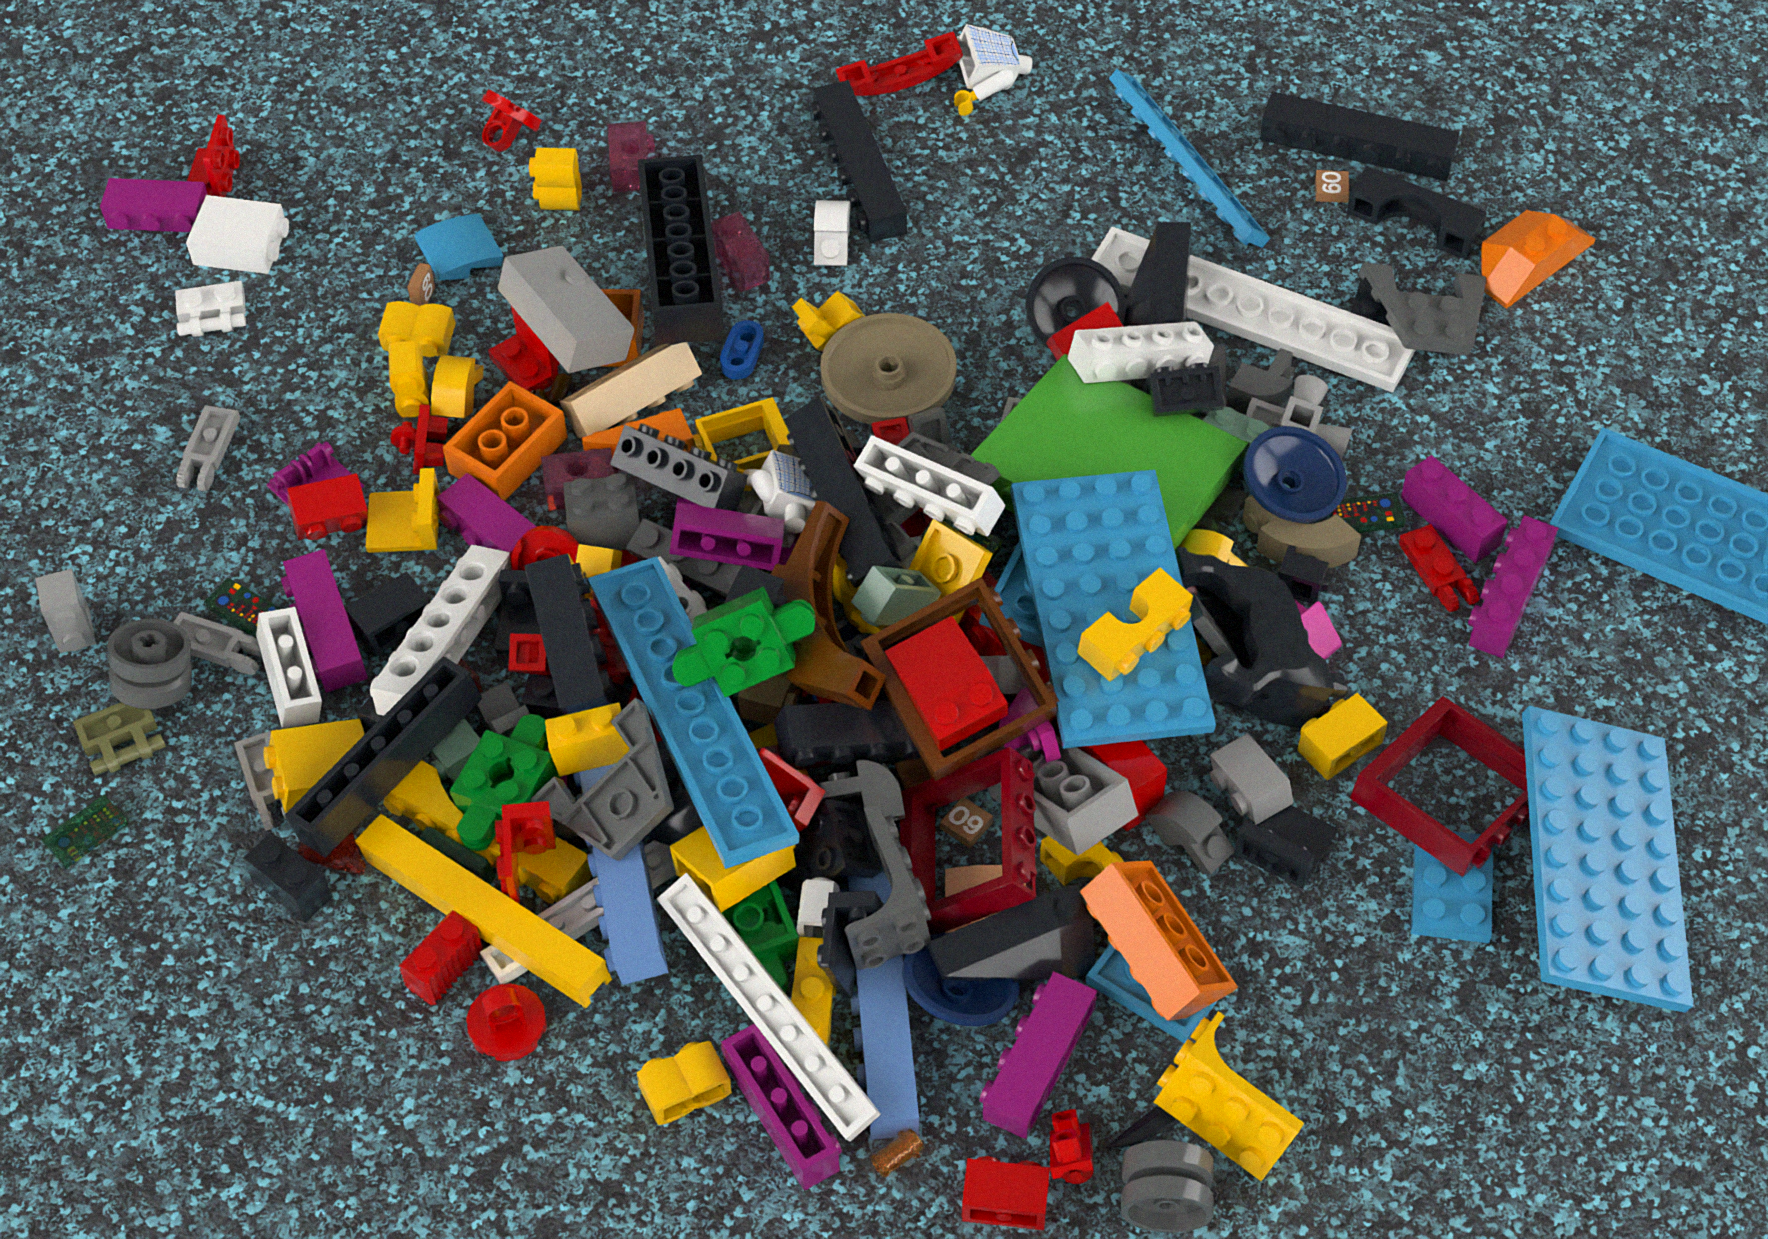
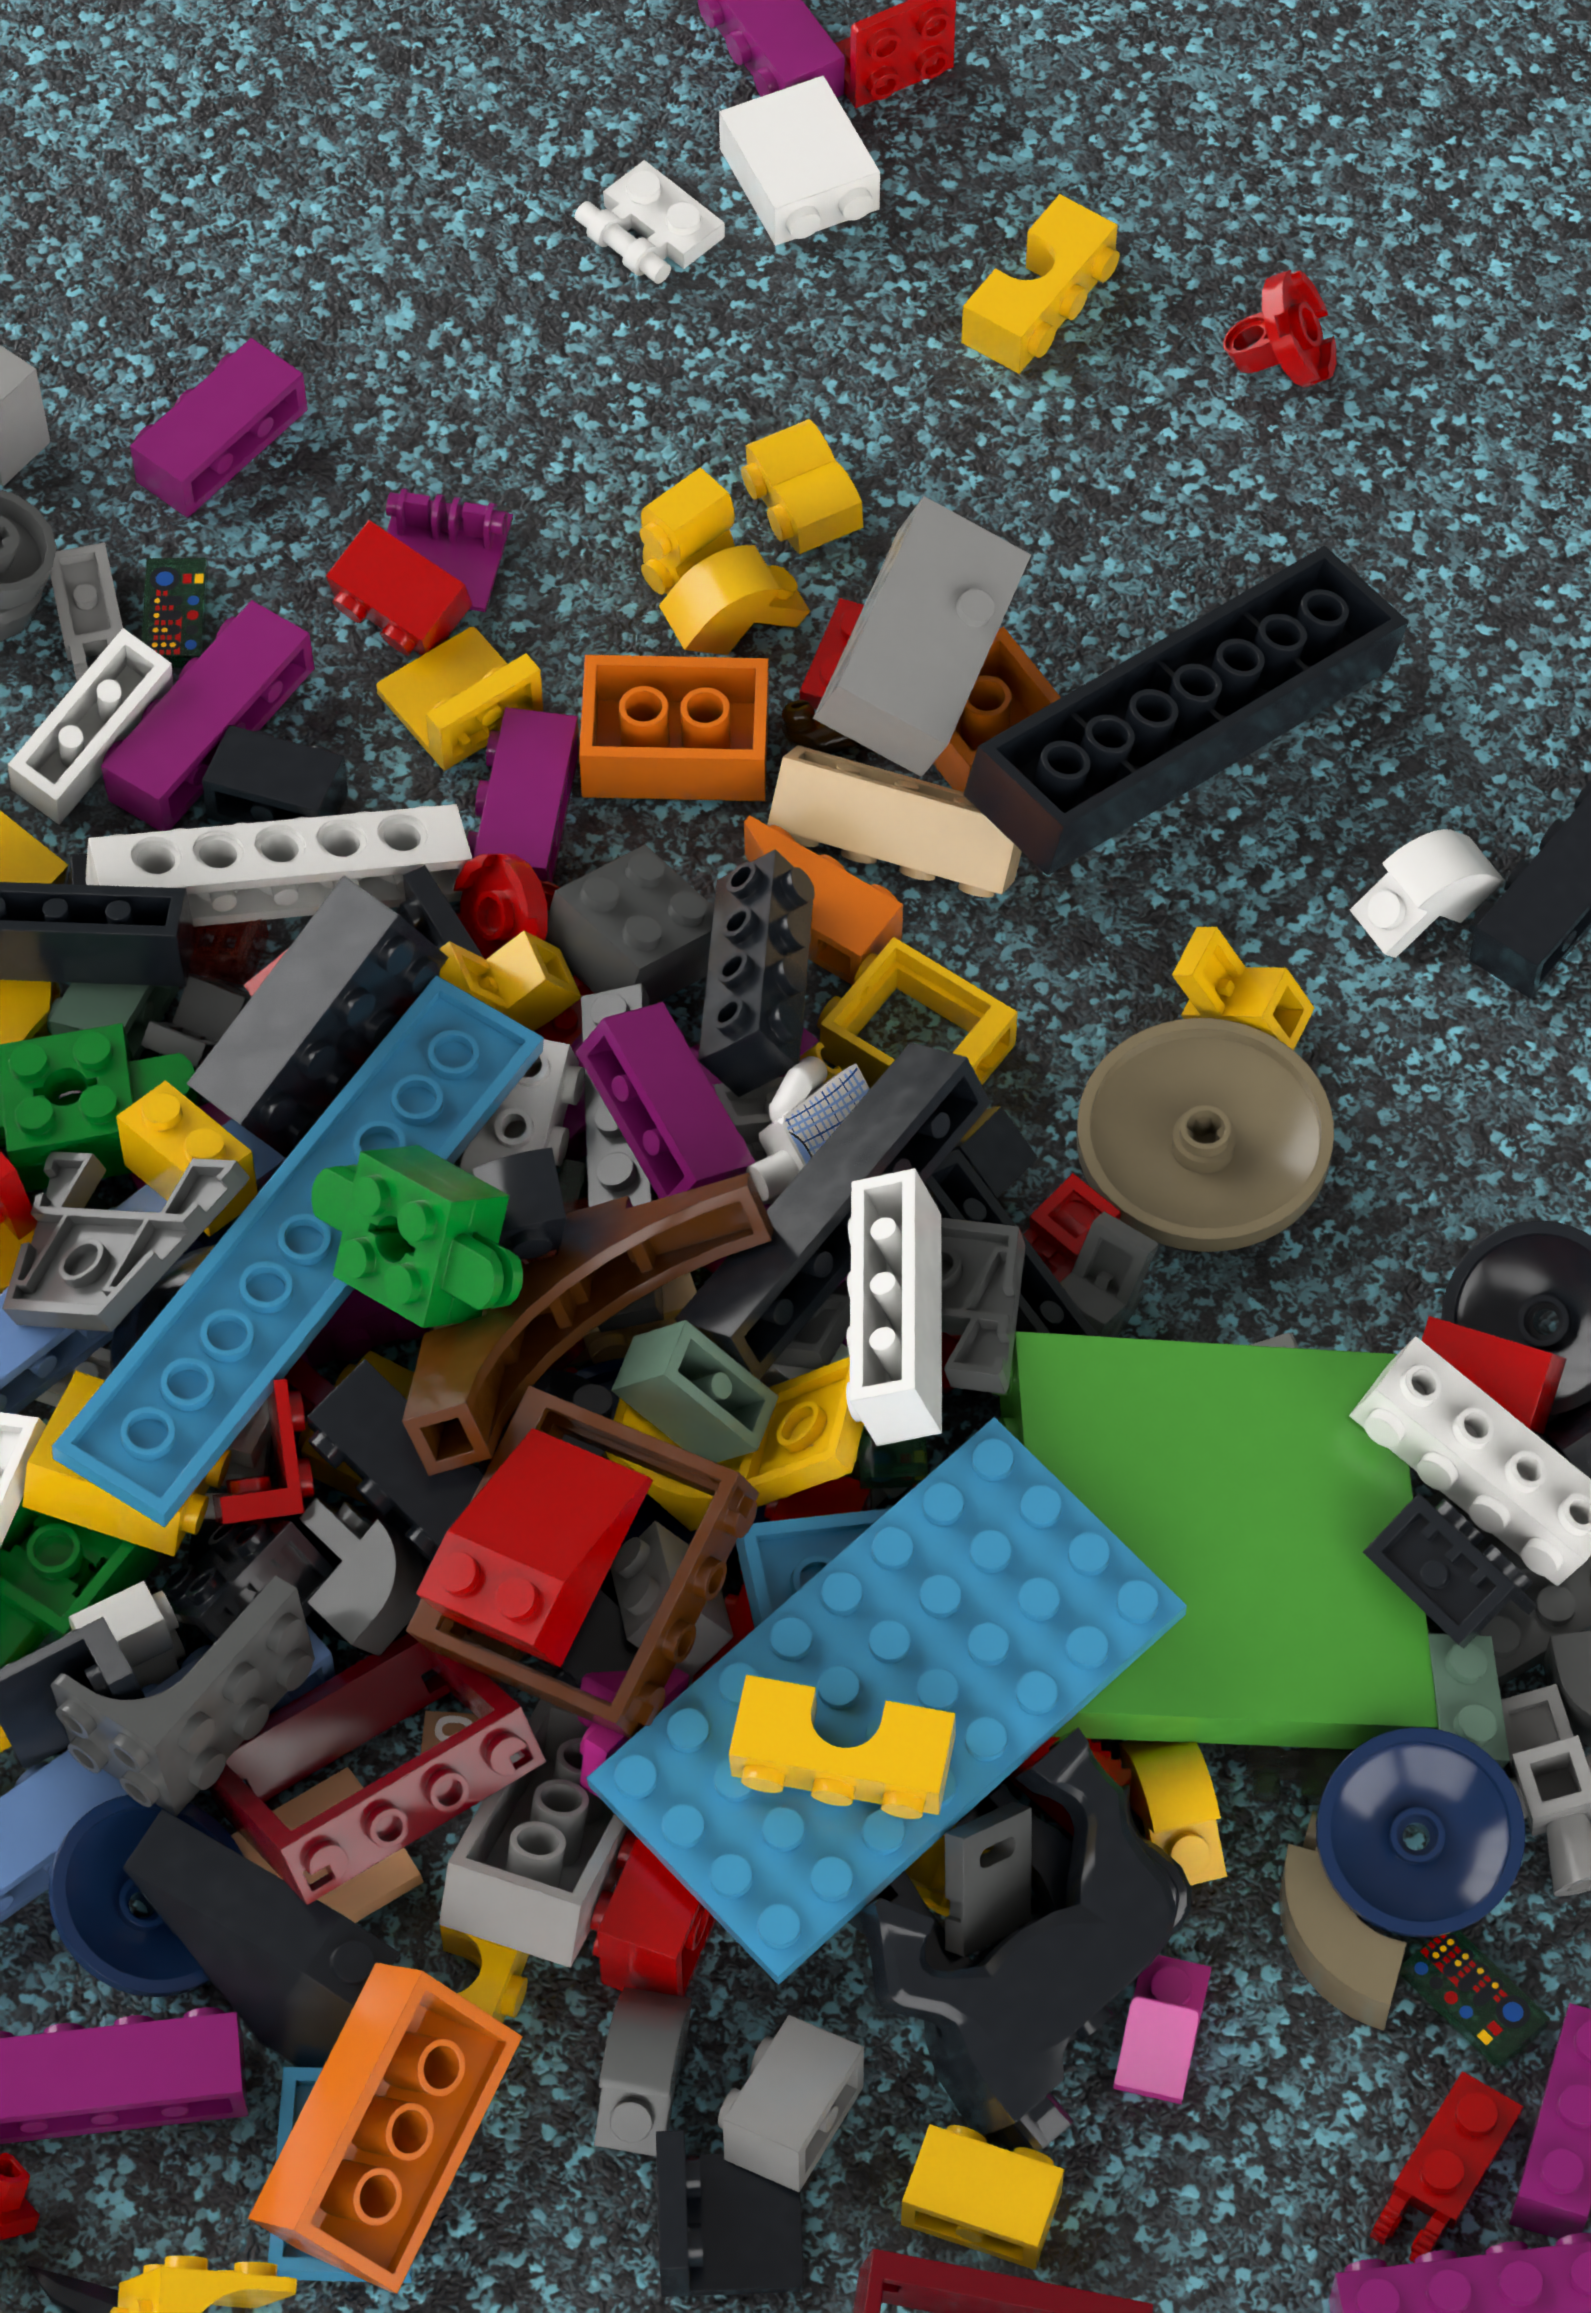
camera: 55 degrees right, 5 degrees up
light grey hinge [176,405,240,492] -> none
red hips [390,404,448,475] -> none
medium nougat tile [407,263,435,306] -> none
dark azure slope [414,214,504,281] -> none
yellow brick [529,147,582,211] -> none
clear pink brick [541,448,615,511] -> none
clear pink brick [608,121,655,192] -> none
clear pink brick [711,211,770,292] -> none
blue plate [720,320,764,379] -> none
black brick [1278,545,1334,604] -> none
none -> magenta brick [130,338,308,518]
none -> yellow arch [961,194,1120,374]

